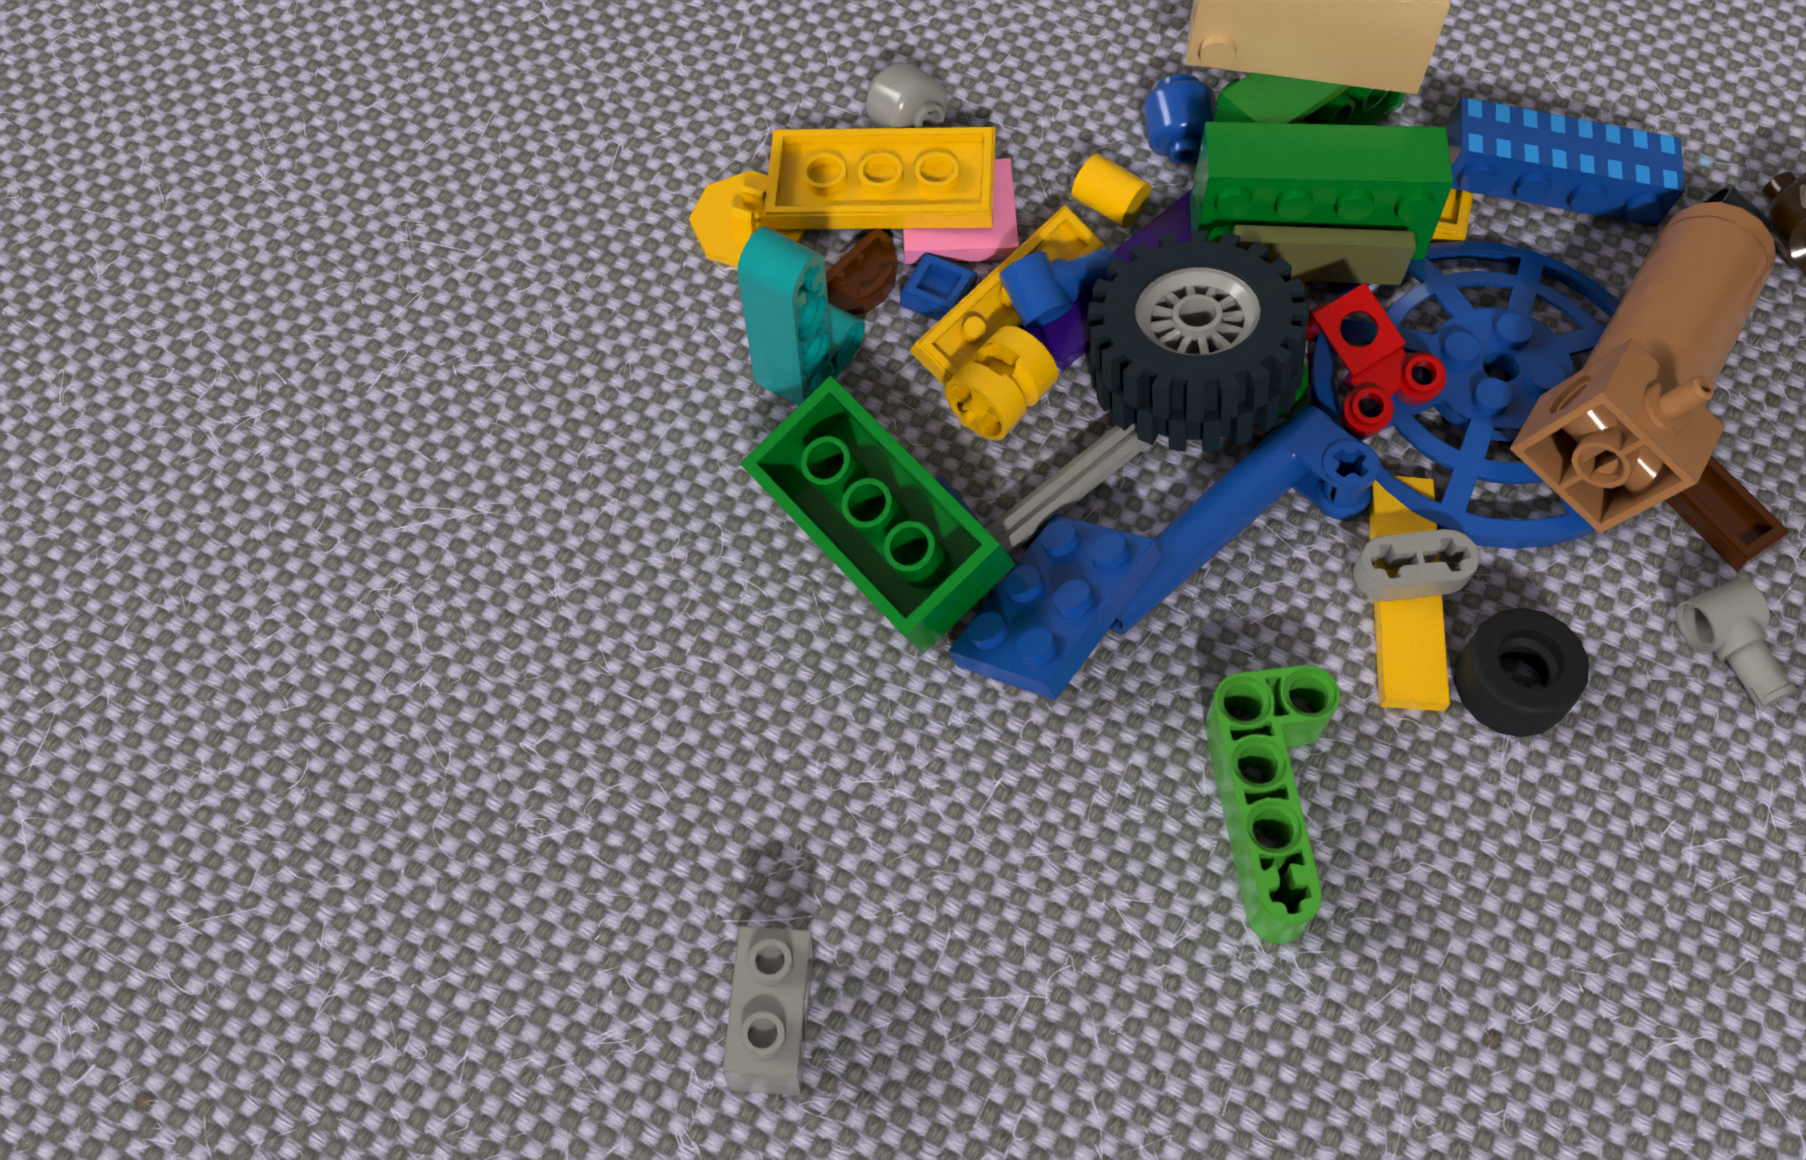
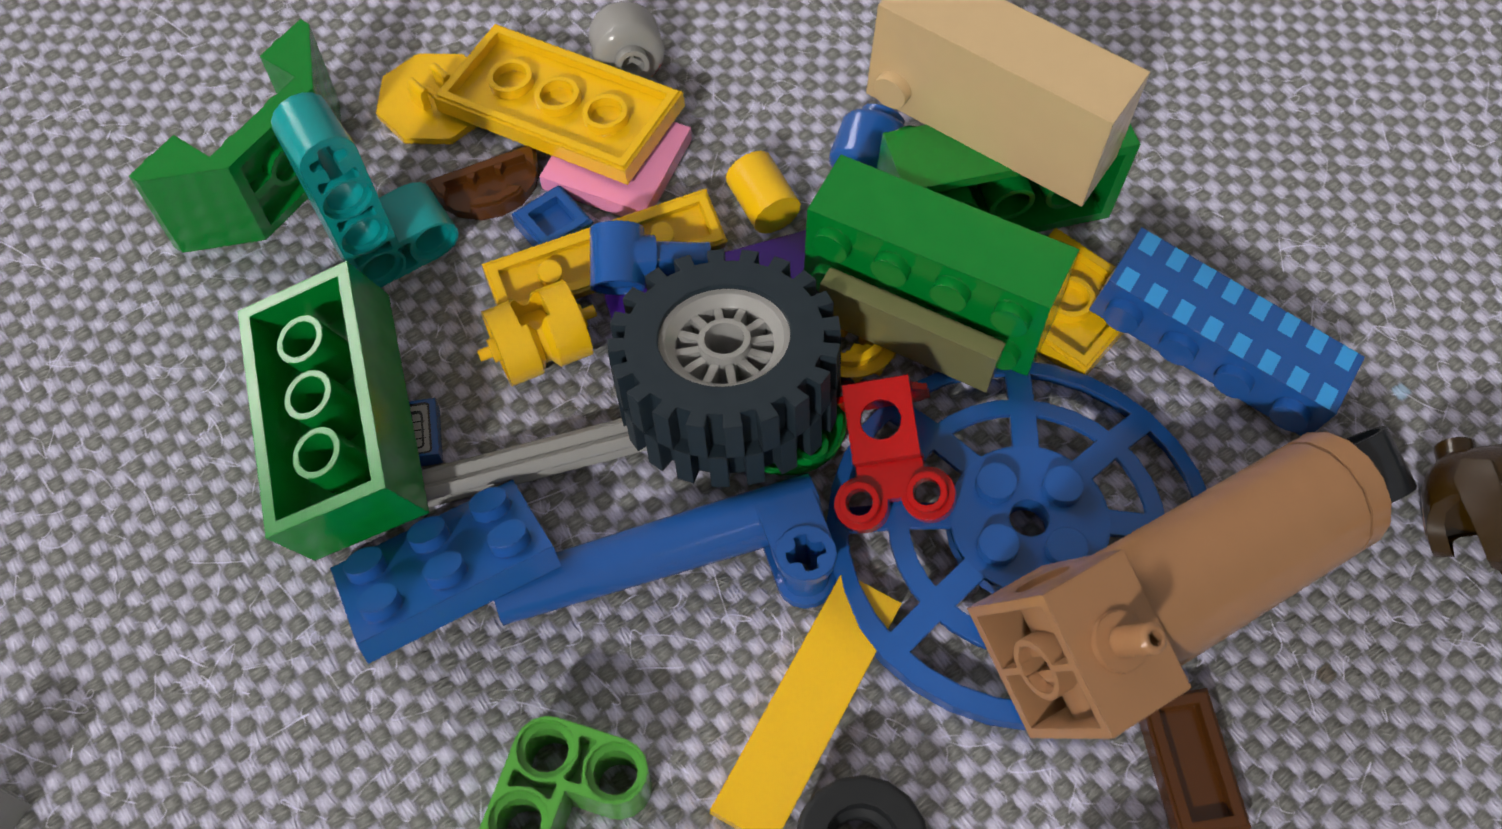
camera: 25 degrees right, 0 degrees up
light grey beam [1353,529,1480,601] -> none
none -> green slope [129,19,341,253]

